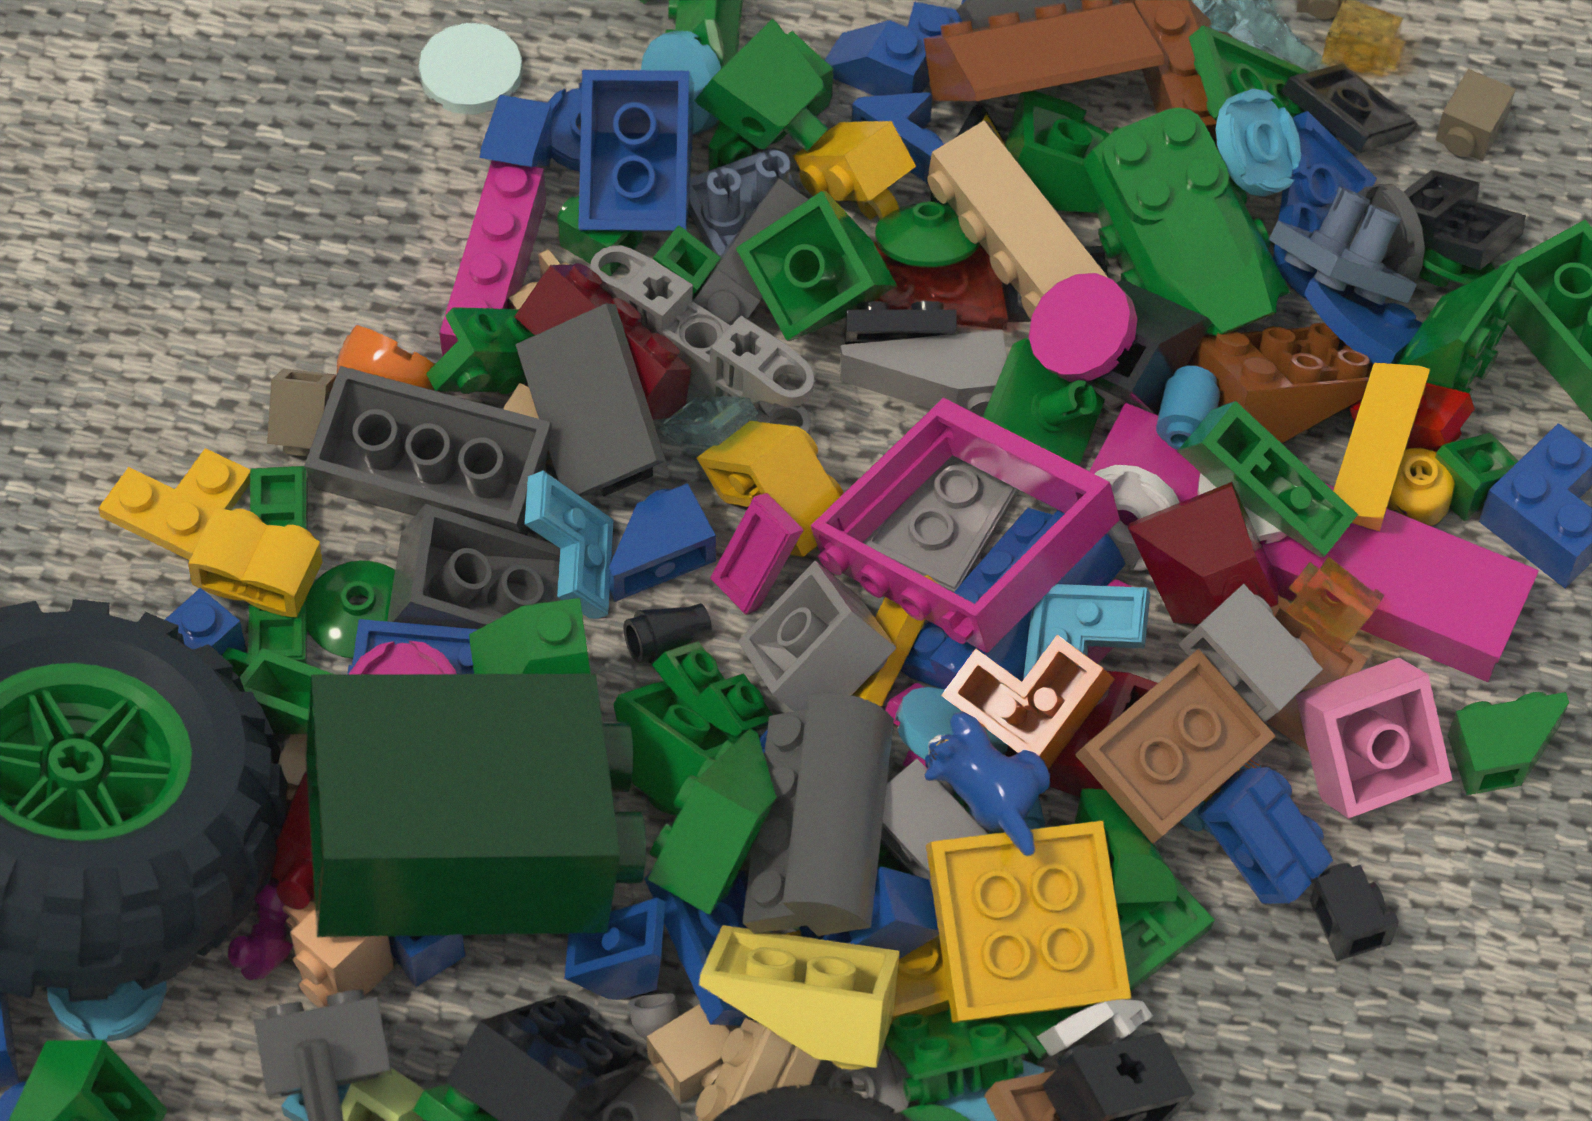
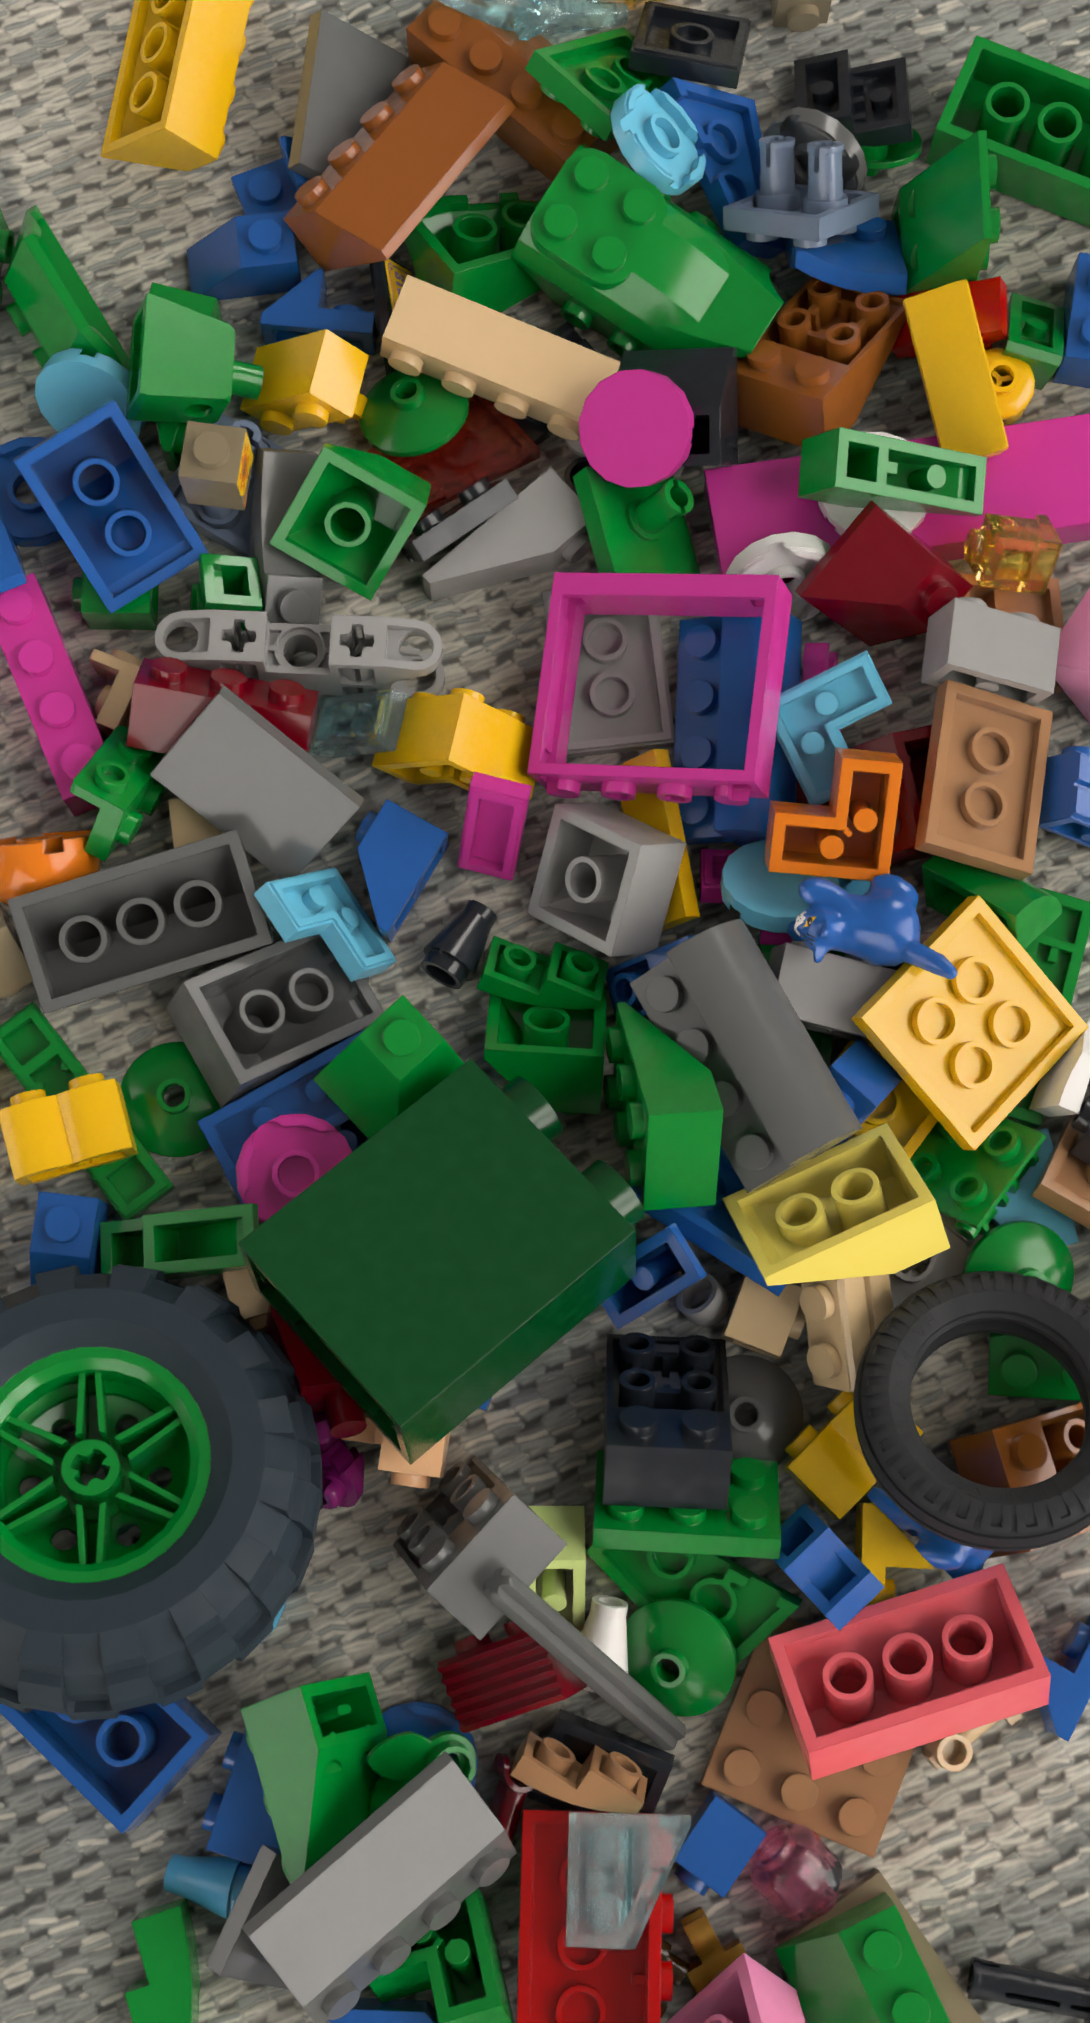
camera: 35 degrees left, 20 degrees up
dark azure brick [1156,366,1220,450] -> none
none -> dark tan brick [178,421,254,511]

